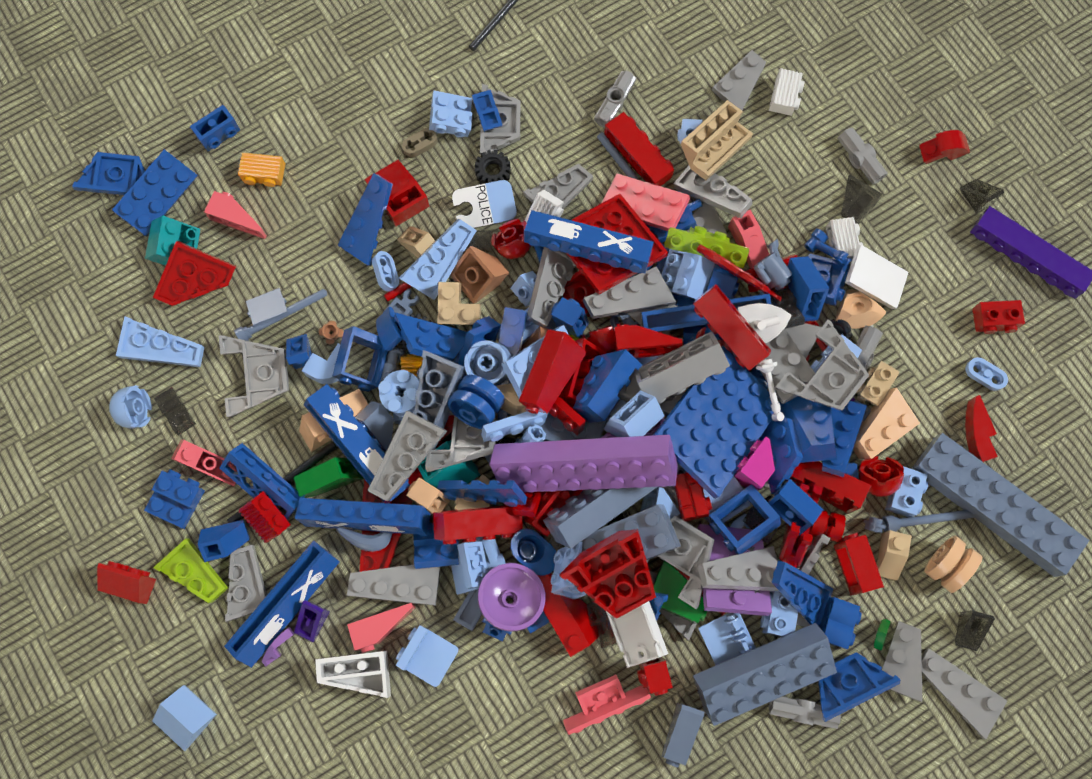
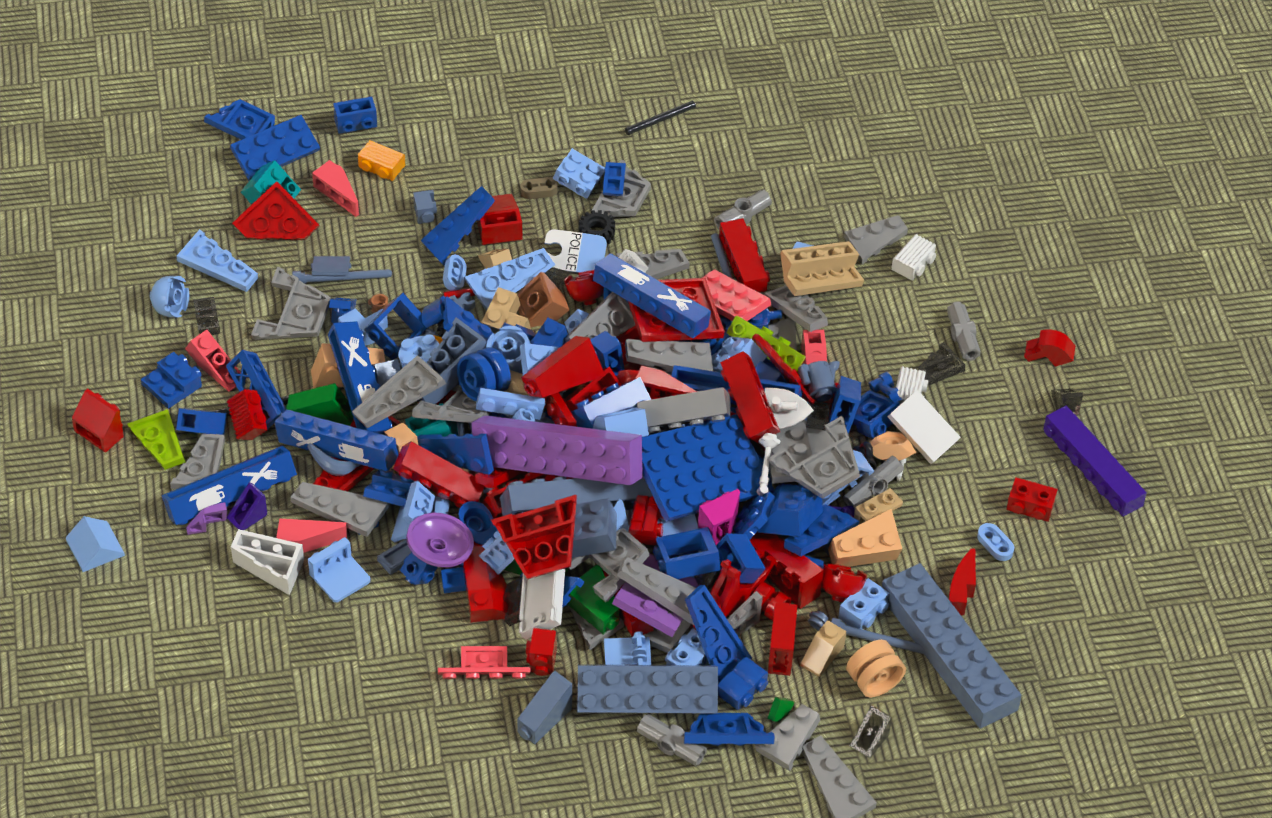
camera: 20 degrees right, 25 degrees down
none -> sand blue brick [413,190,437,224]

